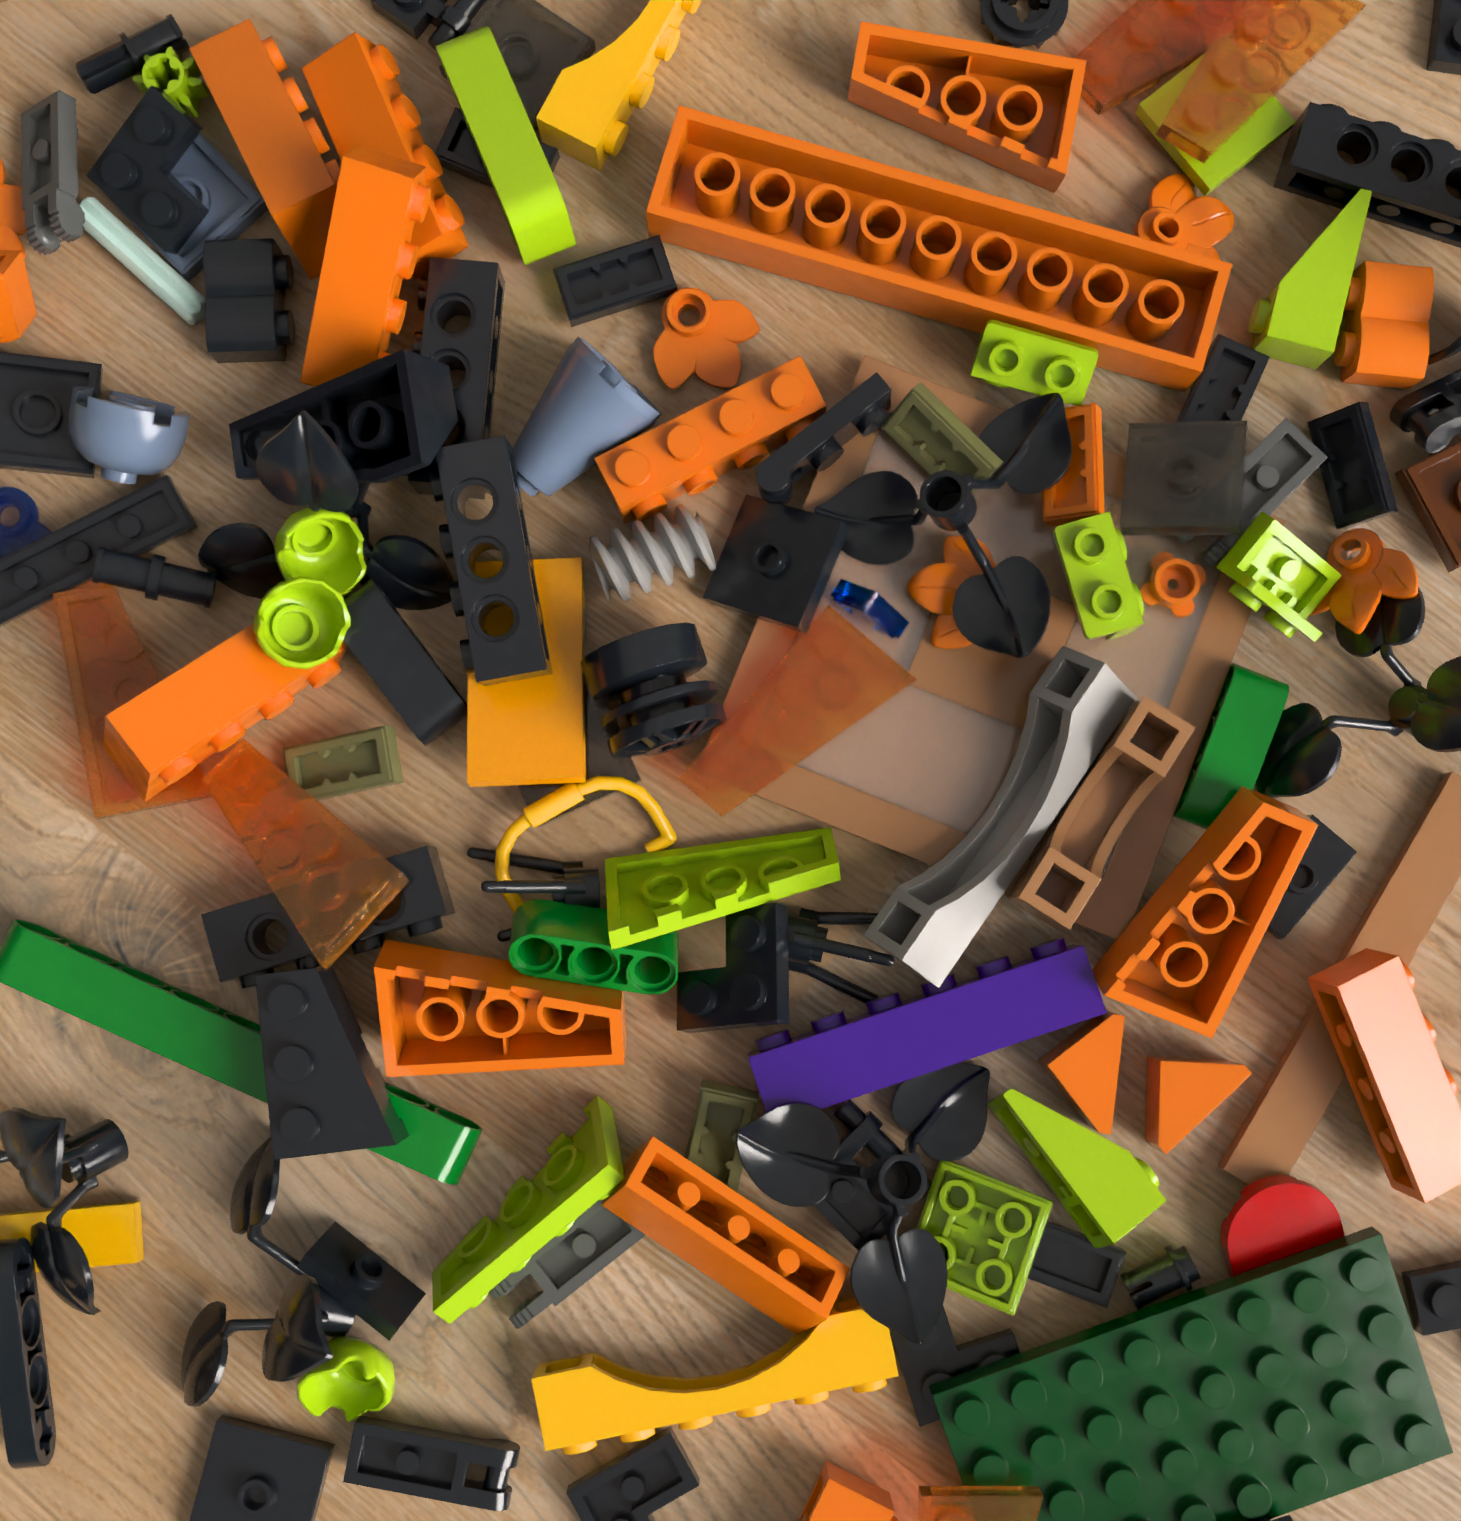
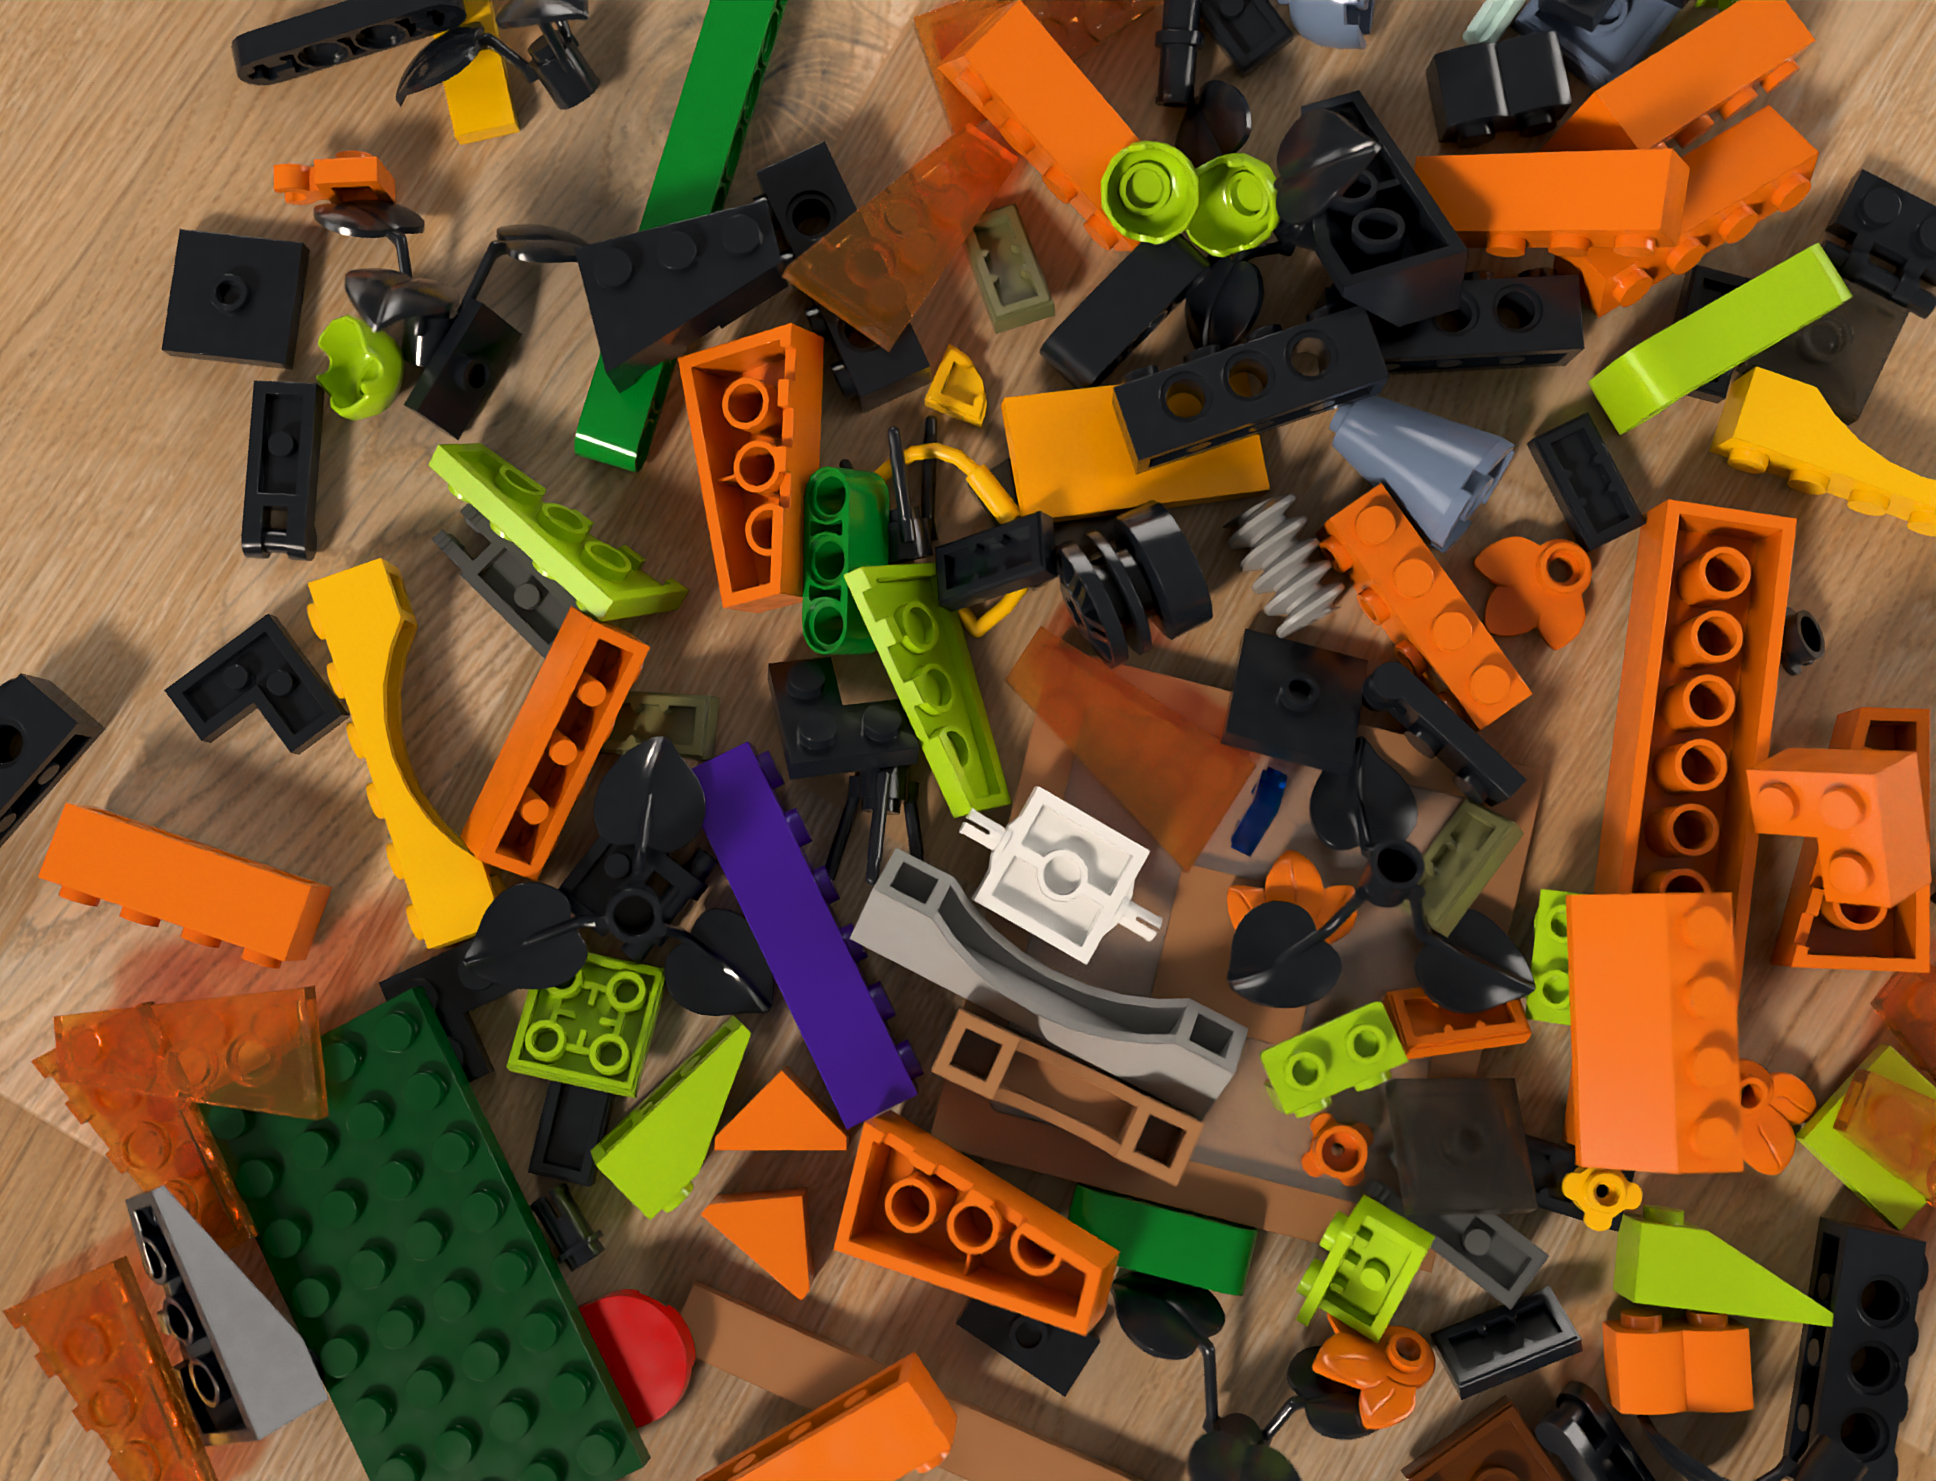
camera: 80 degrees right, 0 degrees up
none -> orange plate [273,150,396,205]
none -> yellow tile [924,344,987,429]
none -> black plate [935,511,1058,612]
none -> white plate [959,786,1163,965]
none -> yellow plate [1562,1166,1642,1231]
none -> orange slope [1566,893,1744,1174]
none -> orange brick [1746,748,1932,908]
none -> black plate [1780,607,1825,676]

